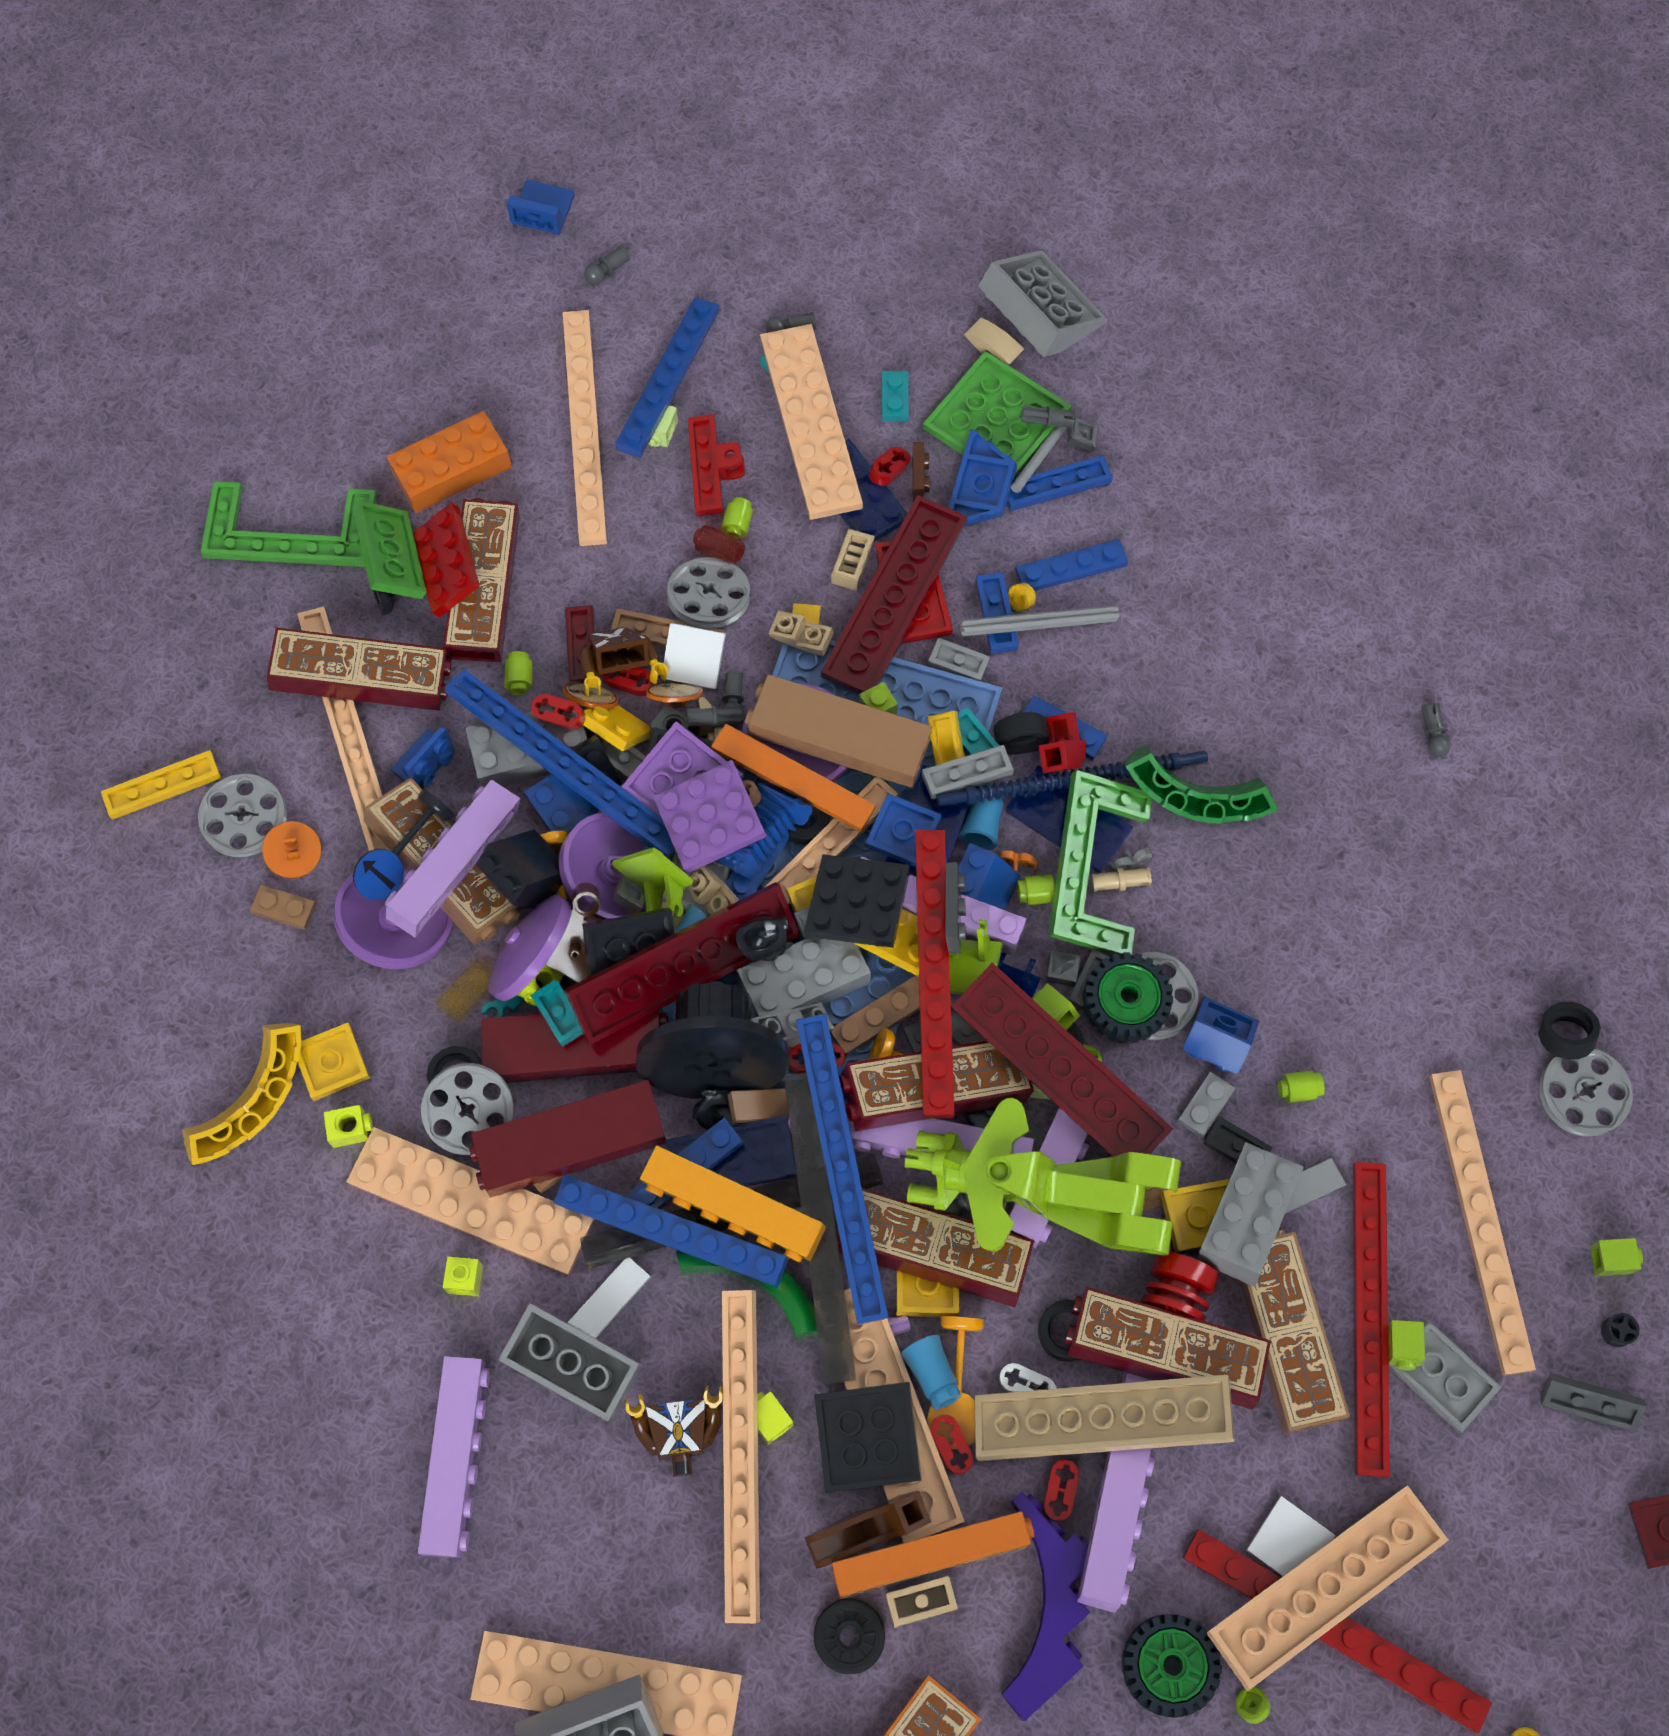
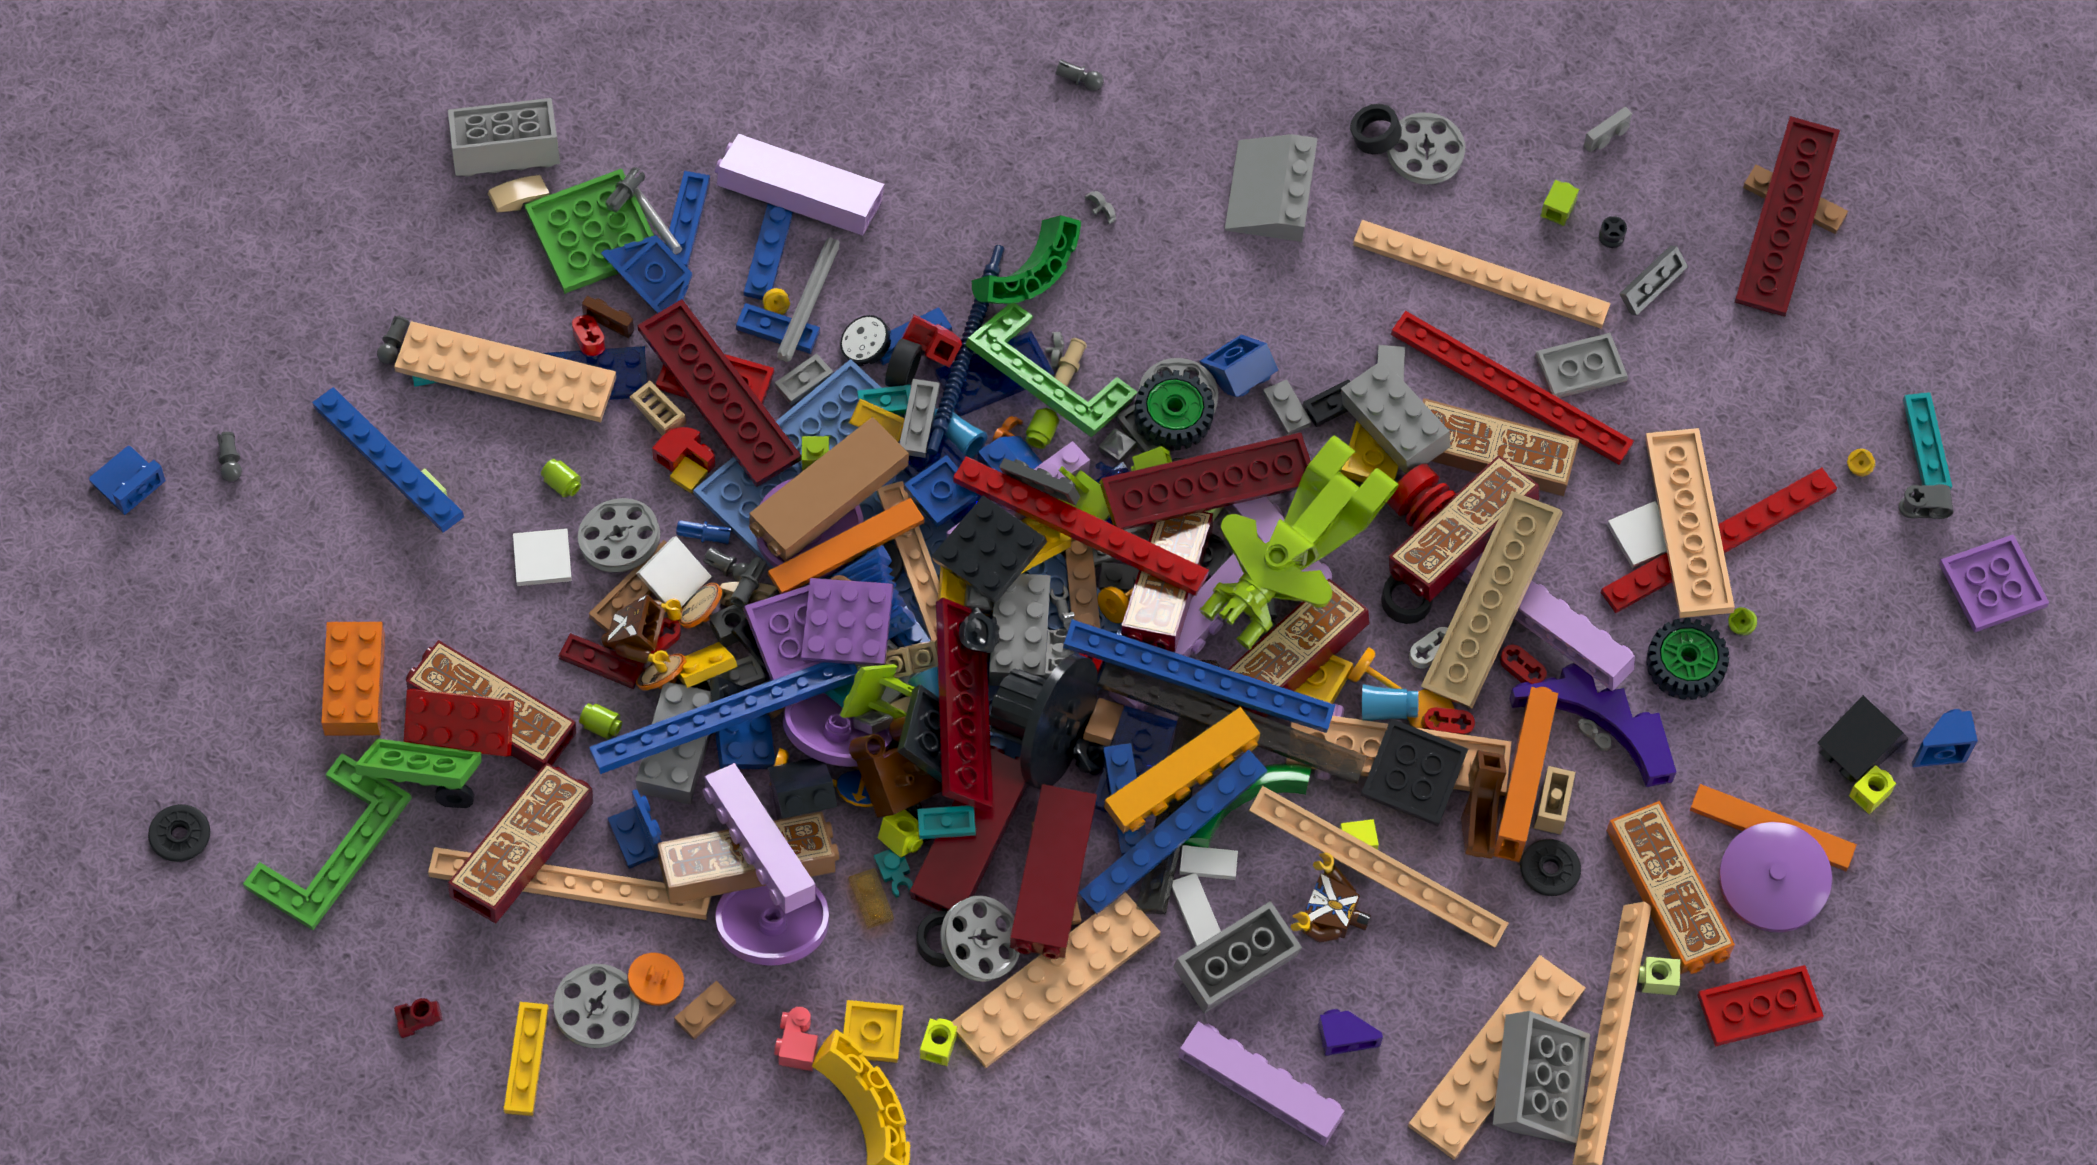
camera: 65 degrees left, 5 degrees down
piece [353,789,454,900] -> none
neon yellow brick [443,1256,483,1297] -> none
medium lavender dish [488,895,571,1001] -> none
red beam [531,694,586,730] -> none
light nougat plate [563,310,607,546] -> none
red plate [688,414,745,517] -> none
clear red head [693,525,745,564] -> none
tan slope [769,610,834,656] -> none
teal plate [882,371,909,422] -> none
flat silver tile [1067,417,1098,452] -> none
lime brick [1277,1070,1325,1104] -> none
lime brick [1388,1320,1425,1371] -> none
none -> black wheel [148,804,210,862]
none -> dark red plate [394,998,442,1038]
none -> white tile [513,529,572,586]
none -> red brick [652,427,715,473]
none -> blue axle [676,520,731,545]
none -> brick [715,134,884,236]
none -> coral brick [774,1007,818,1071]
none -> white tile [840,315,891,366]
none -> light grey arm [1050,586,1075,631]
none -> light grey piece [1085,191,1116,225]
none -> white tile [1180,845,1238,880]
none -> light grey slope [1225,134,1318,242]
none -> dark purple slope [1318,1009,1383,1056]
none -> light grey piece [1577,719,1611,752]

